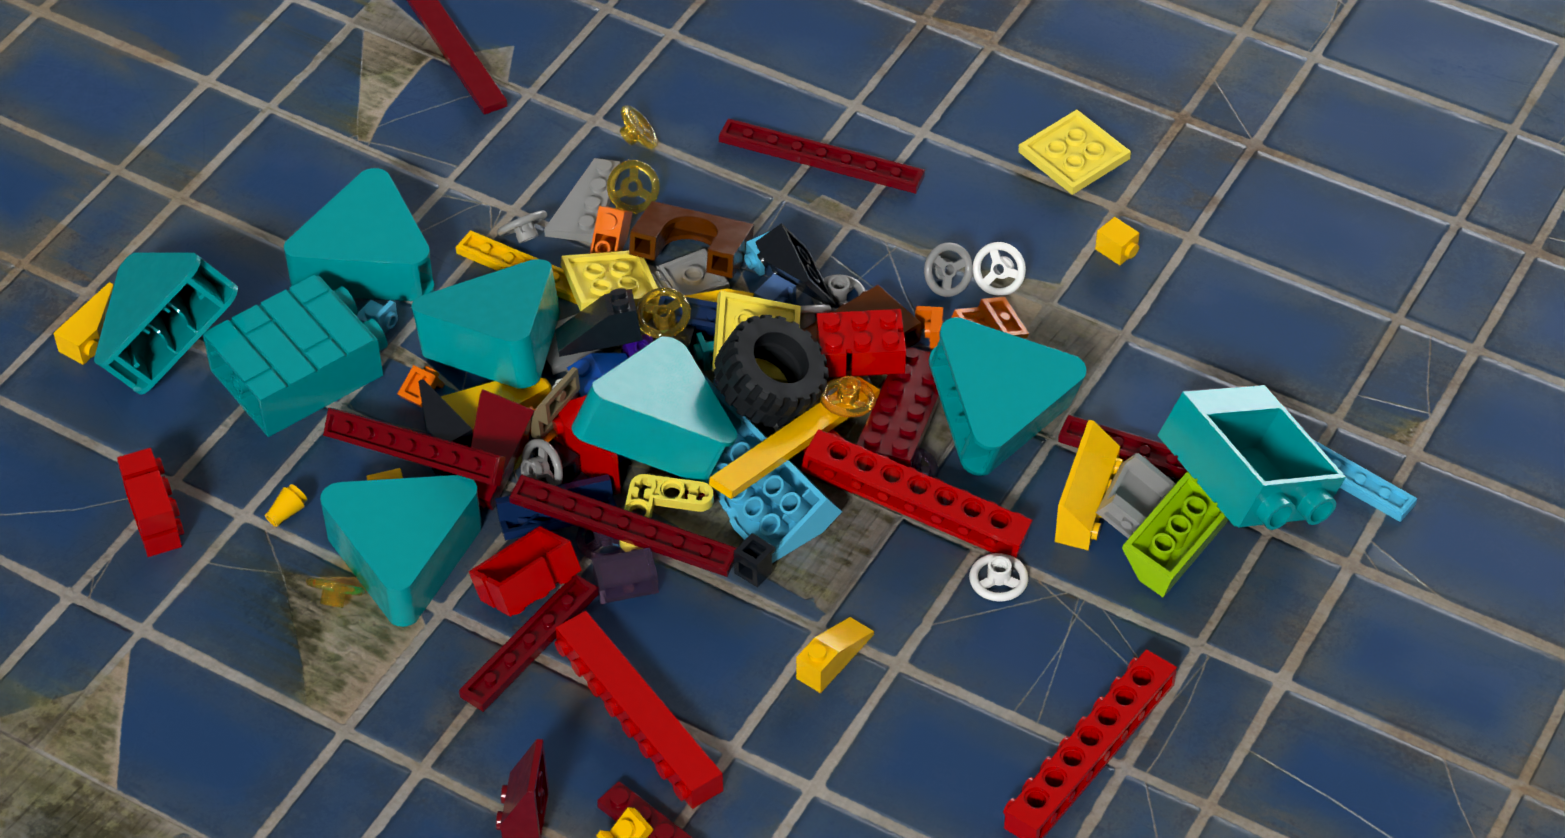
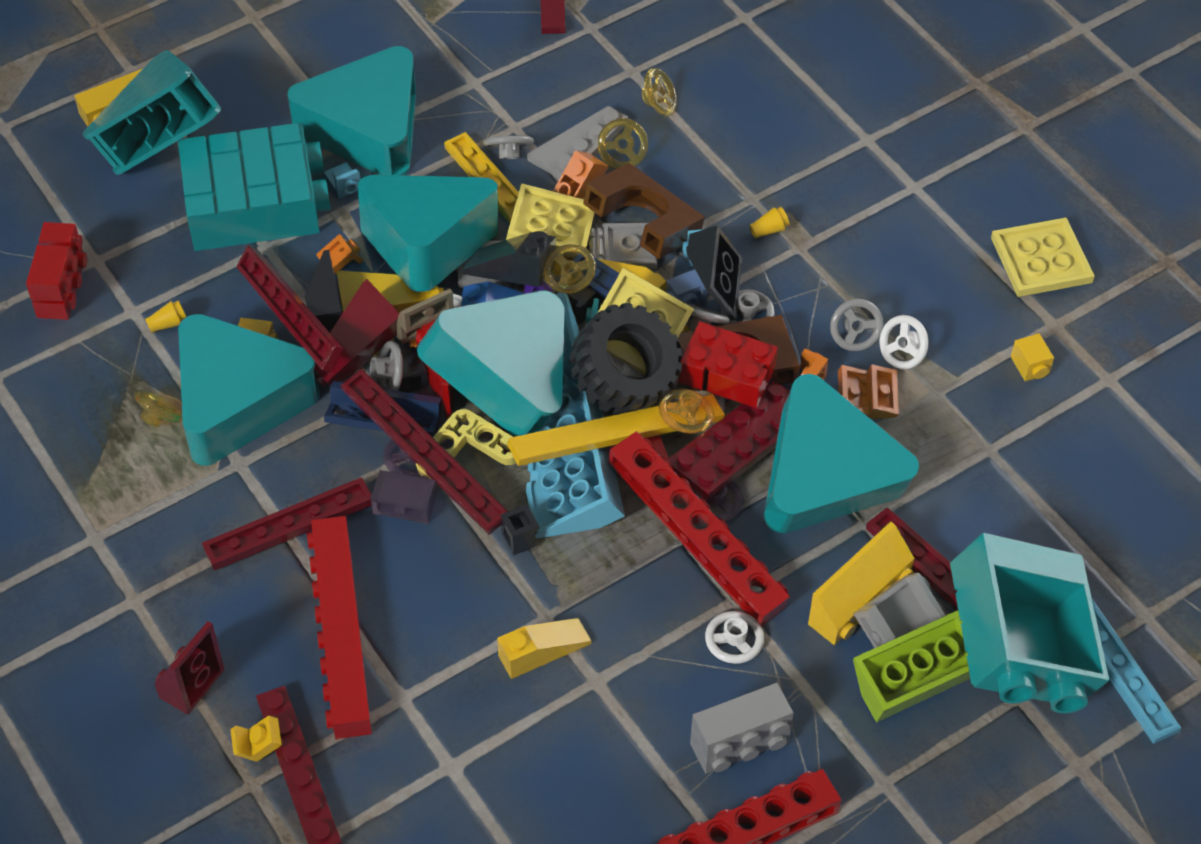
camera: 25 degrees right, 5 degrees up
red piece [468,526,582,617] -> none
dark red tile [719,118,925,194] -> none
none -> light grey brick [690,683,793,774]
none -> yellow cone [749,207,790,239]

